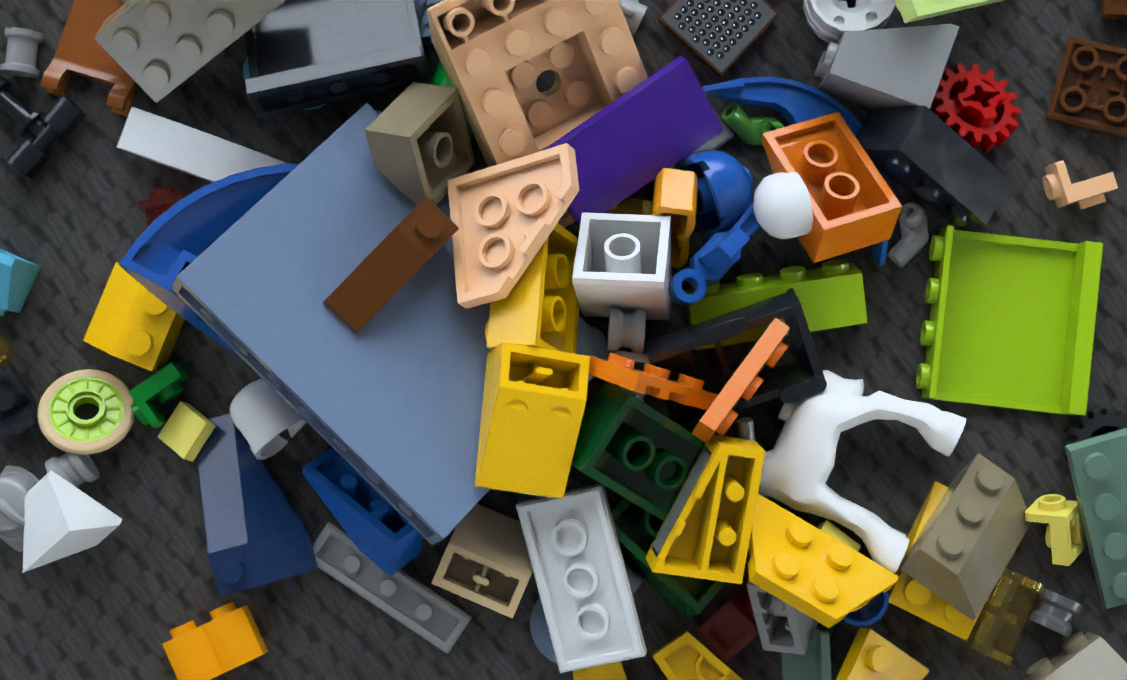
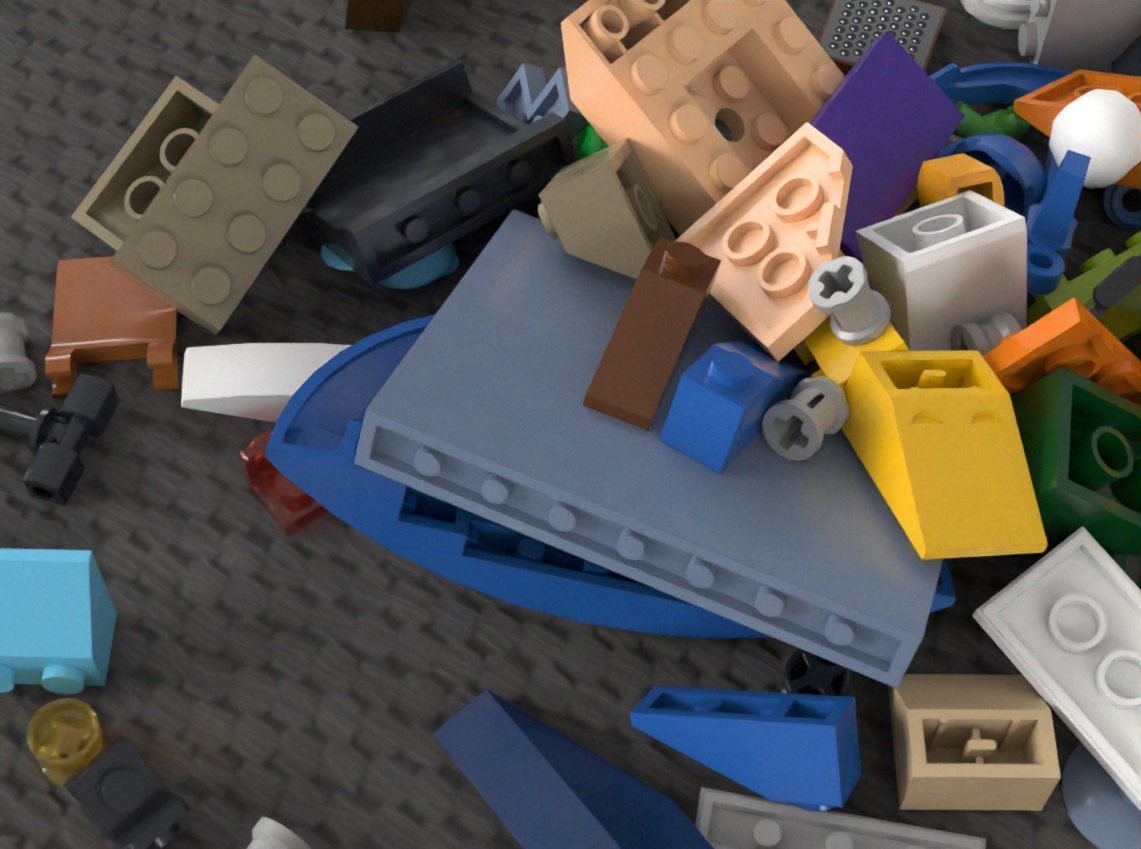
camera: 25 degrees left, 30 degrees down
wheel [38,369,135,455] -> none
yellow slope [83,262,185,372] -> none
green bracket [128,362,190,428] -> none
light yellow tile [157,401,216,462] -> none
white helmet [230,379,306,460] -> none
none -> blue slope [659,340,811,474]
none -> light grey bush [762,376,850,461]
none -> light grey bush [808,256,891,346]

